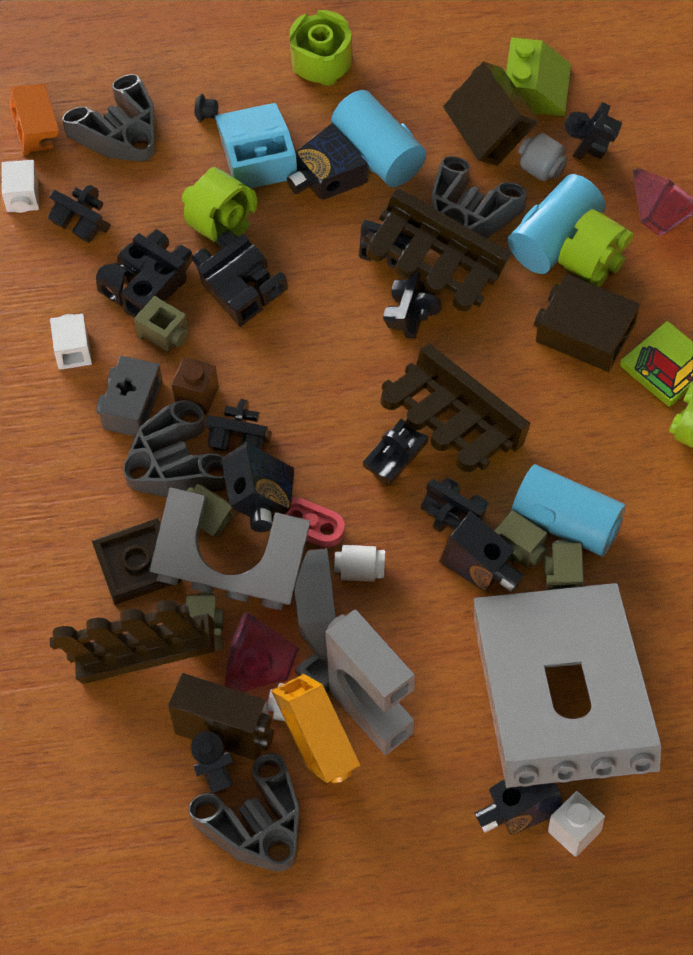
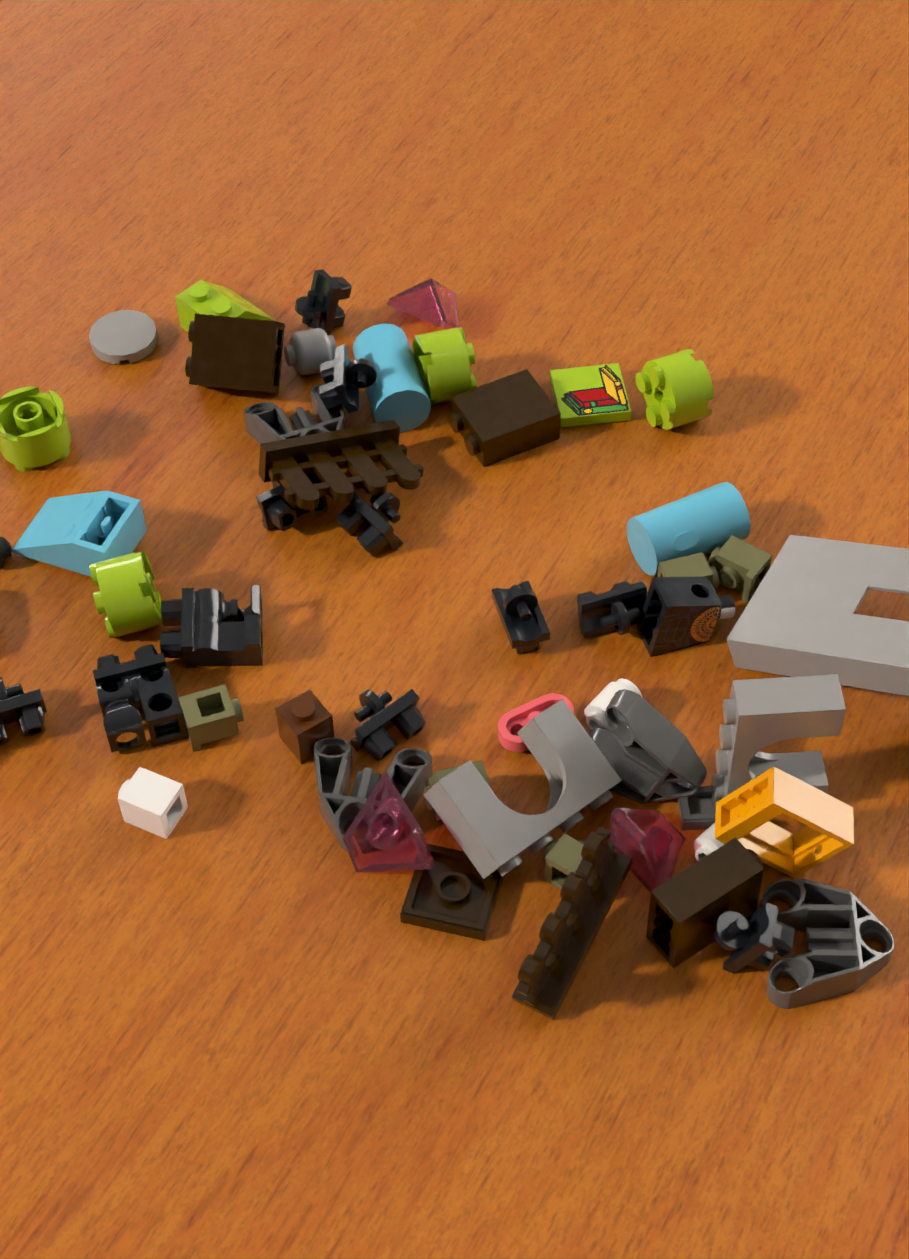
camera: 55 degrees left, 10 degrees down
dark grey brick [96,355,163,437] -> none
black torso [222,442,294,532] -> none
black torso [287,123,368,200] -> none
medium azure piece [331,90,426,187] -> none
dark brown fence [380,343,531,472] -> none
none -> light grey tile [89,310,158,364]
none -> black hips [319,344,377,414]
none -> clear pink slope [343,771,435,872]

